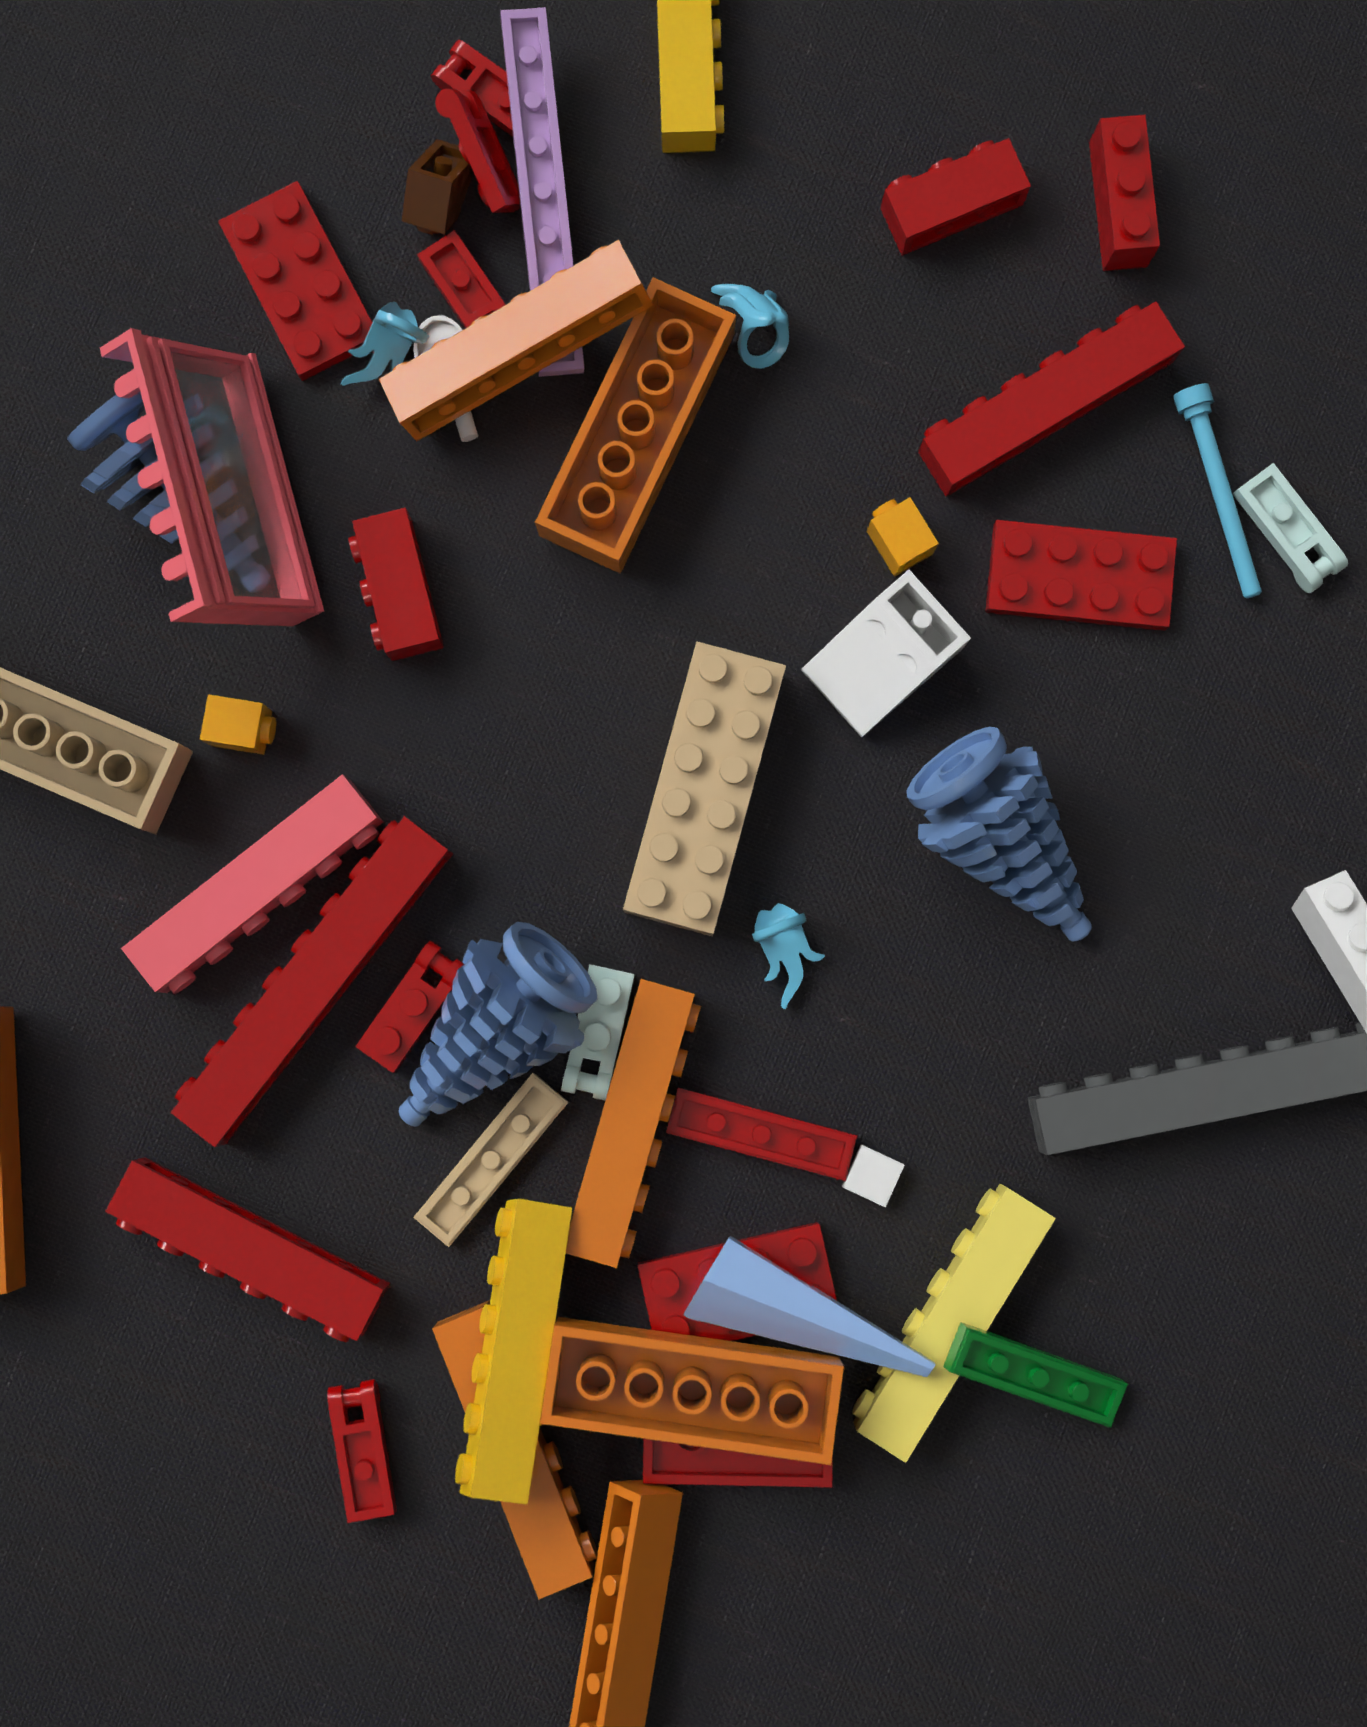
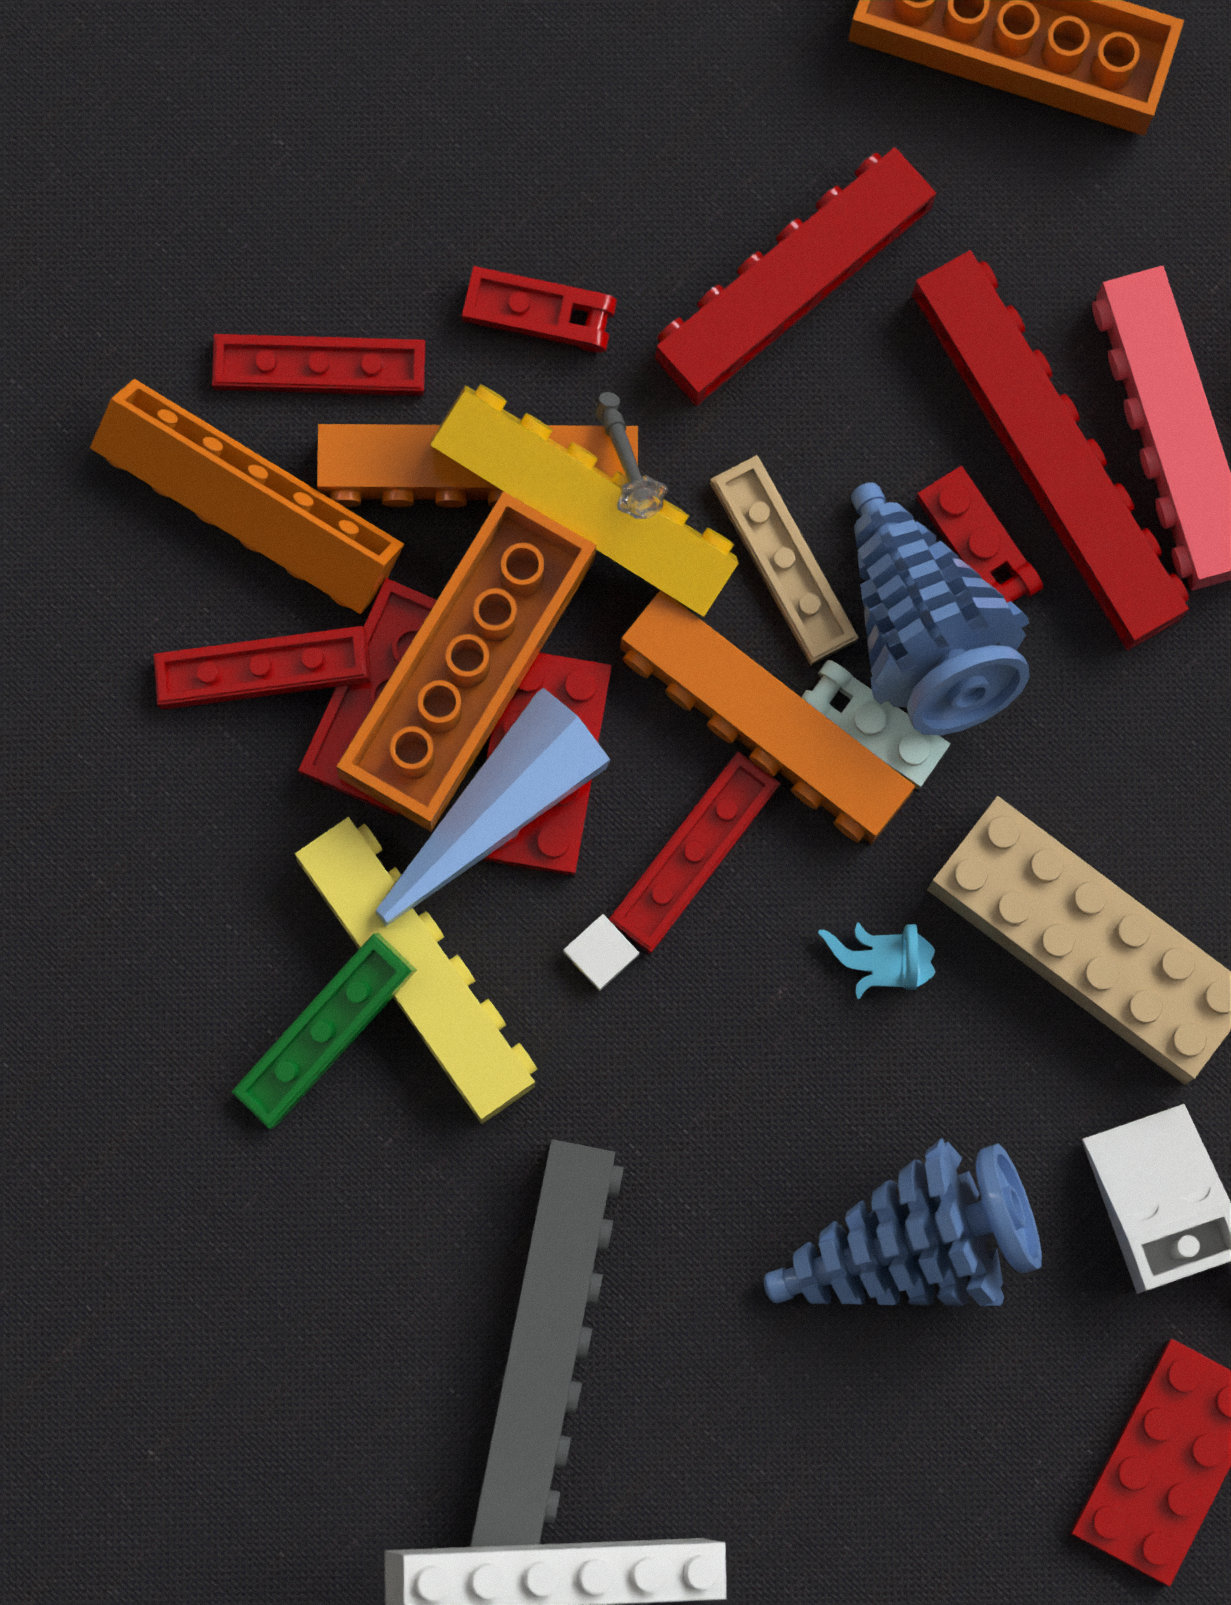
camera: 105 degrees right, 5 degrees down
none -> red tile [154,626,371,710]
none -> red tile [212,334,426,396]
none -> piece [595,392,668,519]

